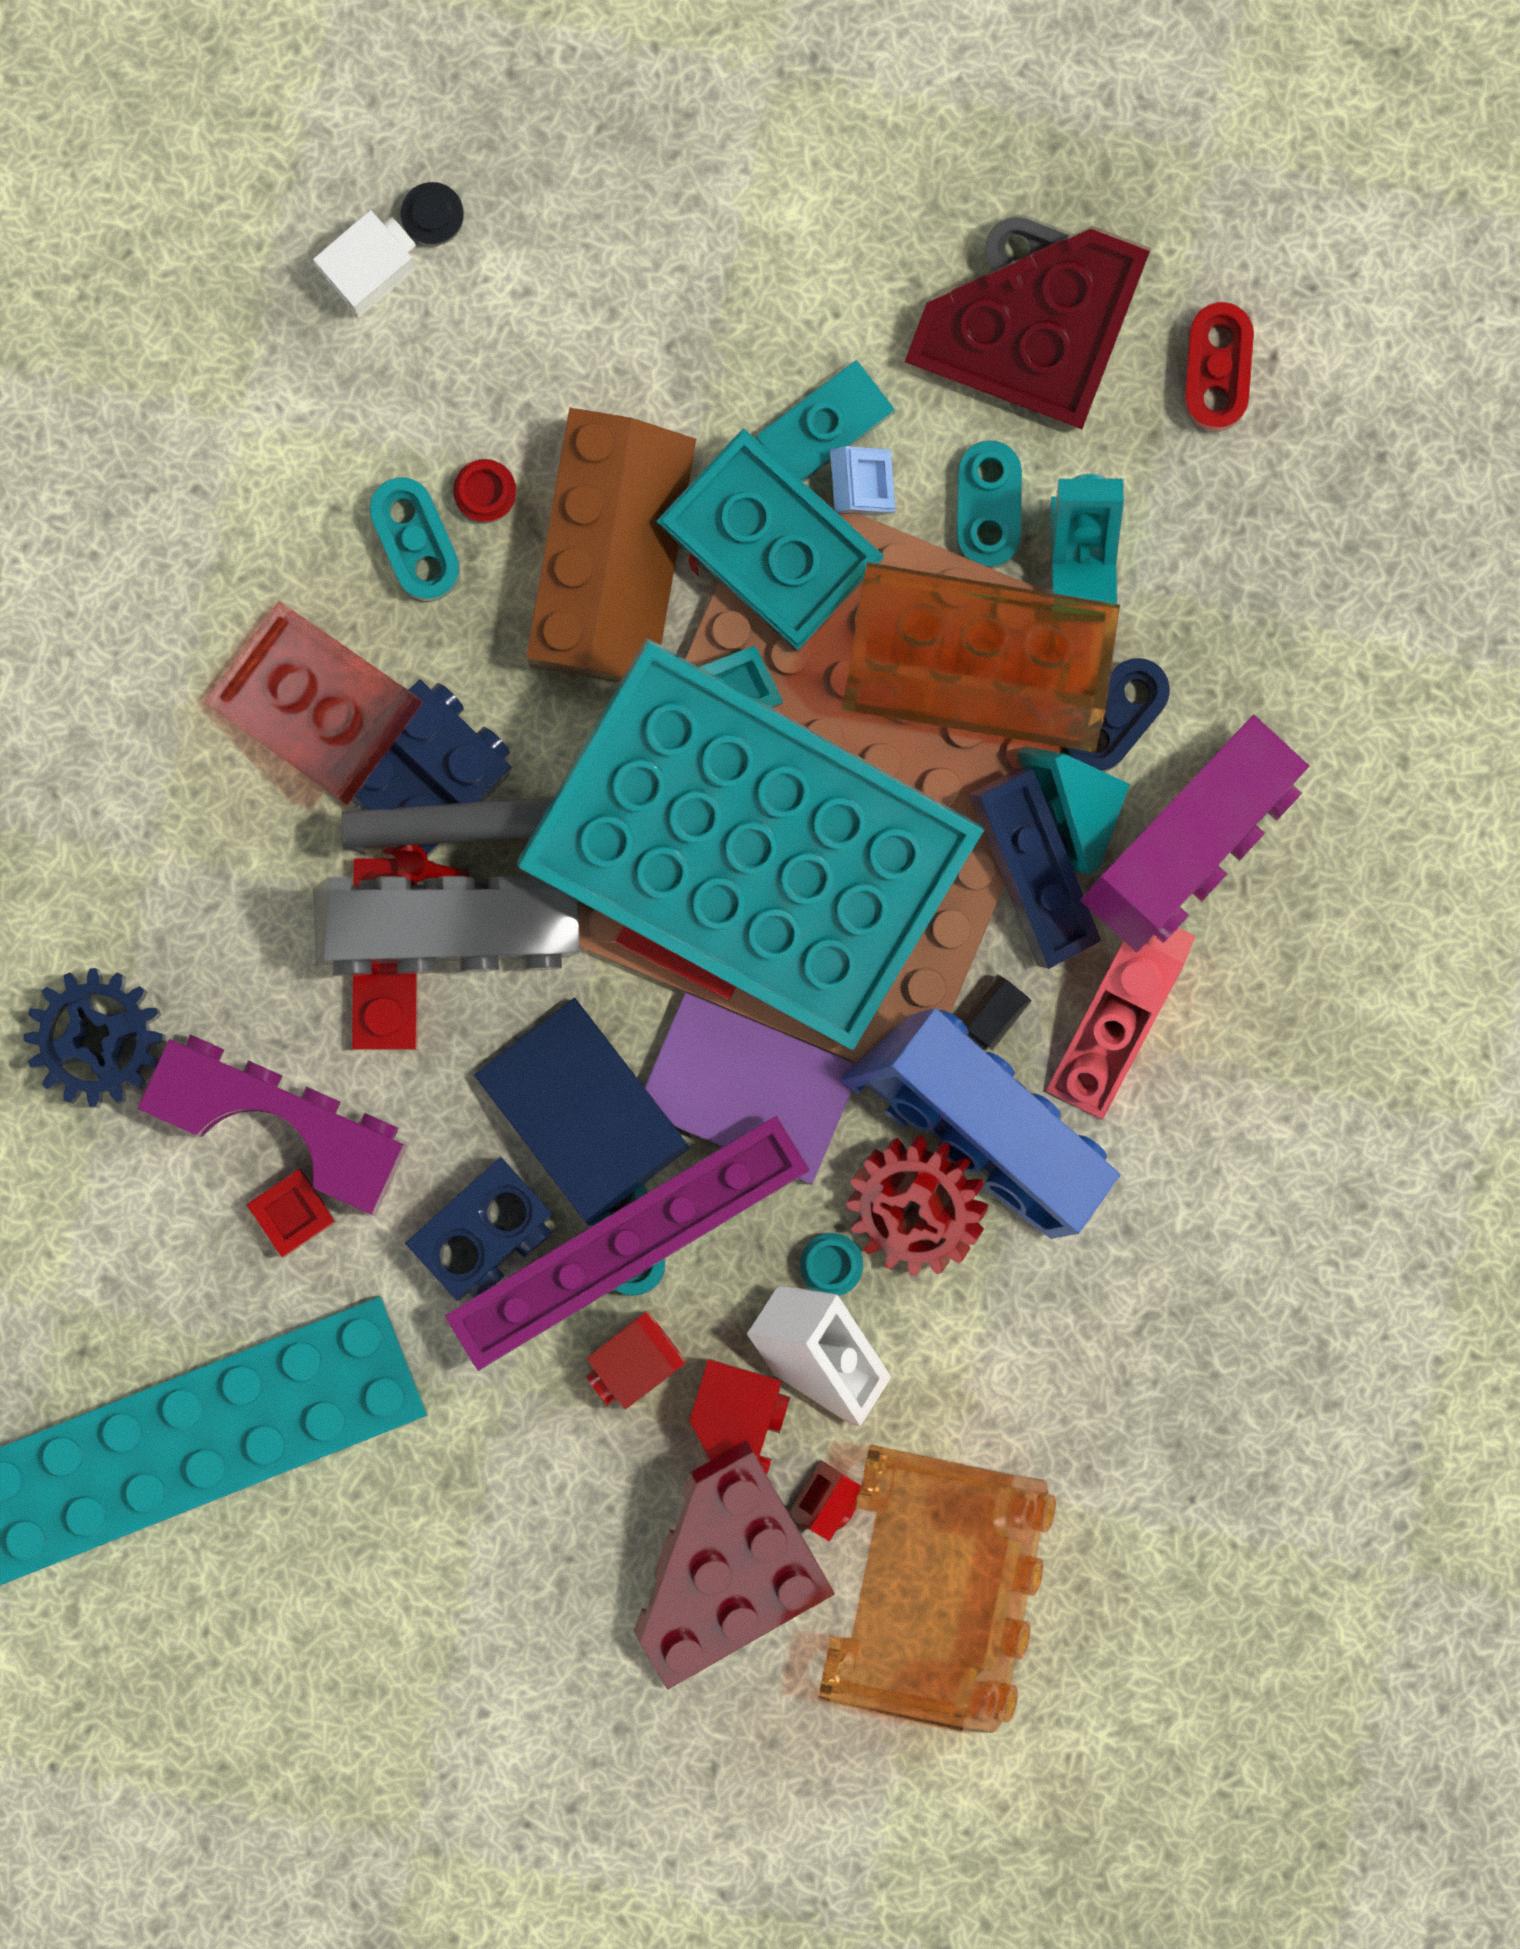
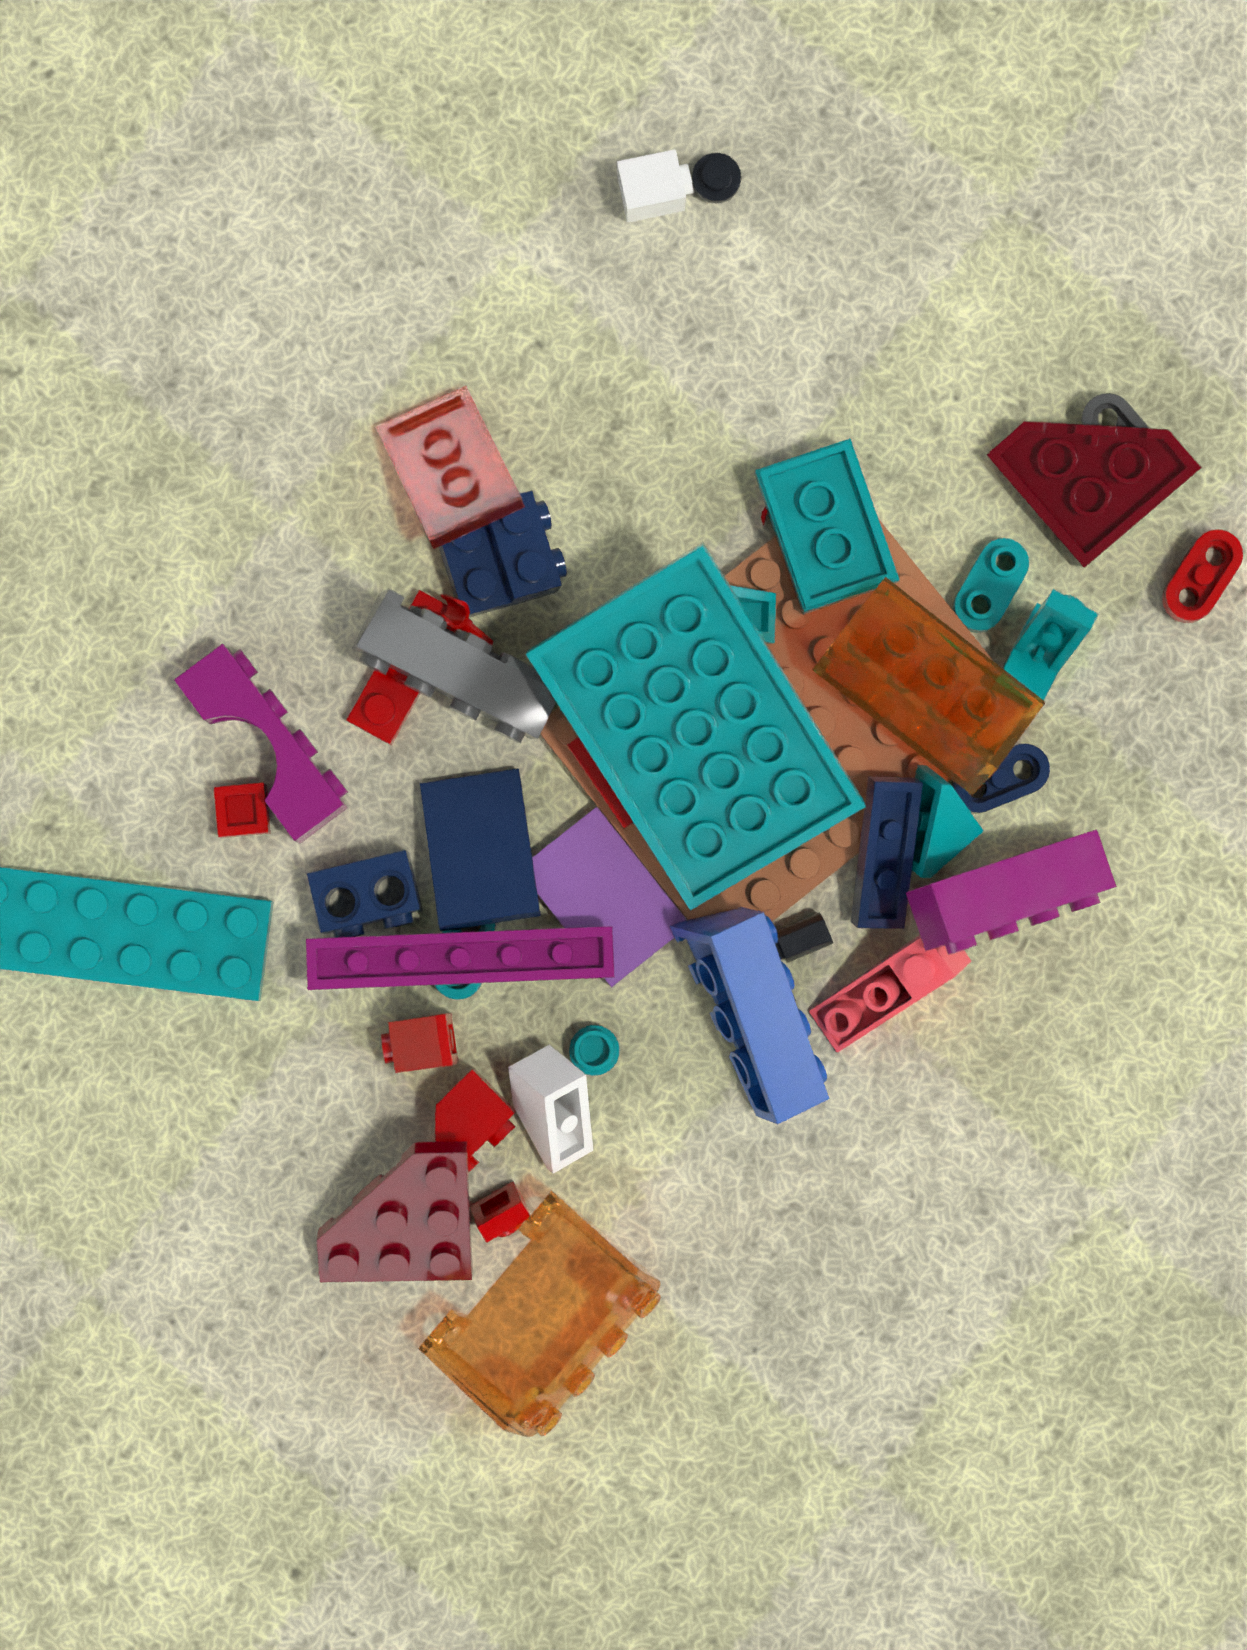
camera: 25 degrees right, 0 degrees up
dark blue gear [24,968,166,1108] -> none
dark grey piece [342,797,554,855] -> none
teal plate [370,477,460,602] -> none
red plate [453,459,517,523] -> none
dark orange slope [526,407,697,682] -> none
teal plate [756,360,895,482] -> none
light blue tile [830,446,895,516] -> none
red gear [846,1136,988,1276] -> none

